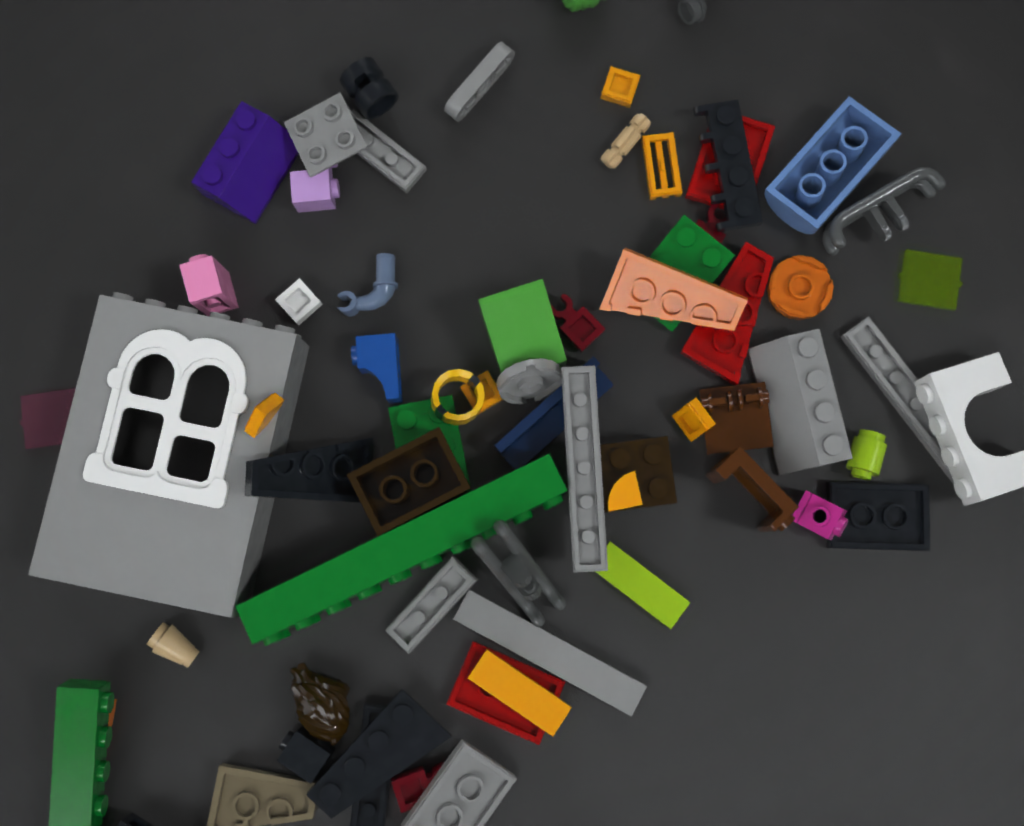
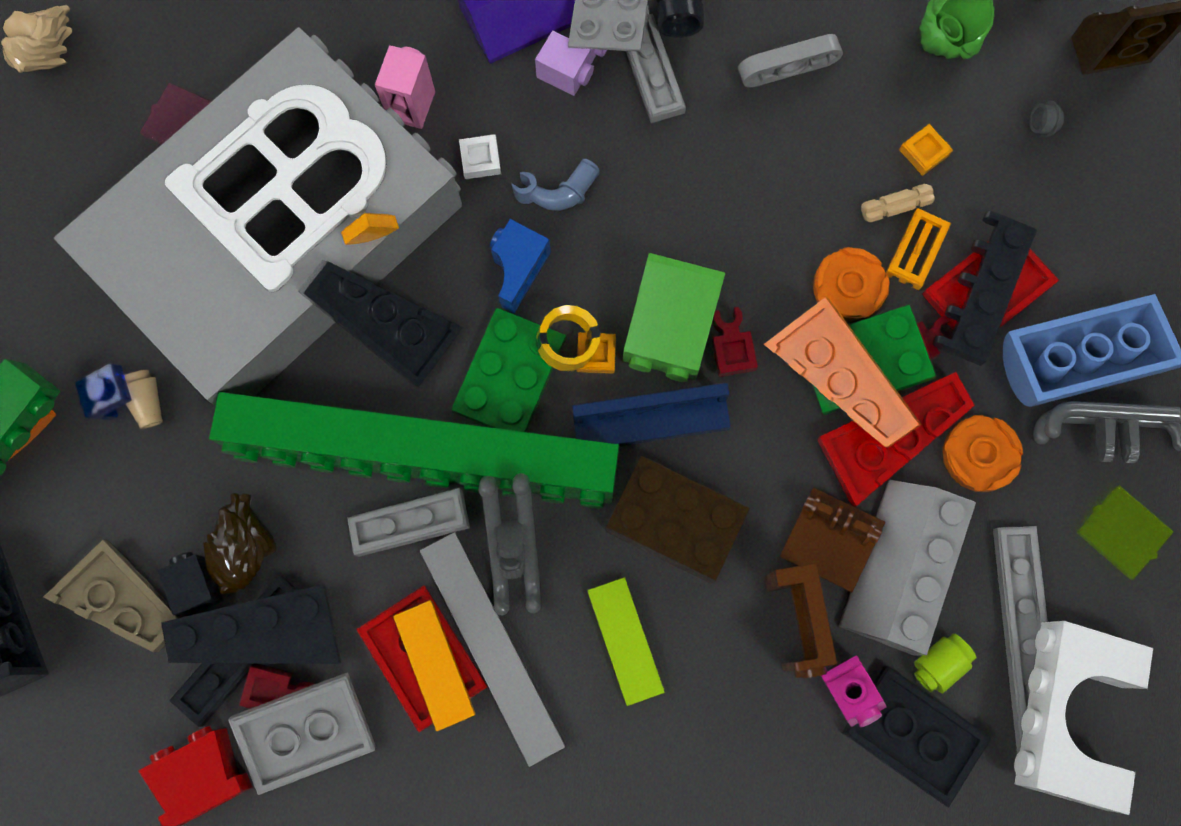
camera: 30 degrees right, 5 degrees down
dark brown brick [347,427,472,536] -> none
light grey tile [496,358,562,405] -> none
light grey tile [561,365,608,573] -> none
light orange tile [607,471,643,512] -> none
light orange tile [672,397,716,442] -> none
none -> clear blue bracket [75,363,132,420]
none -> orange tile [813,247,890,322]

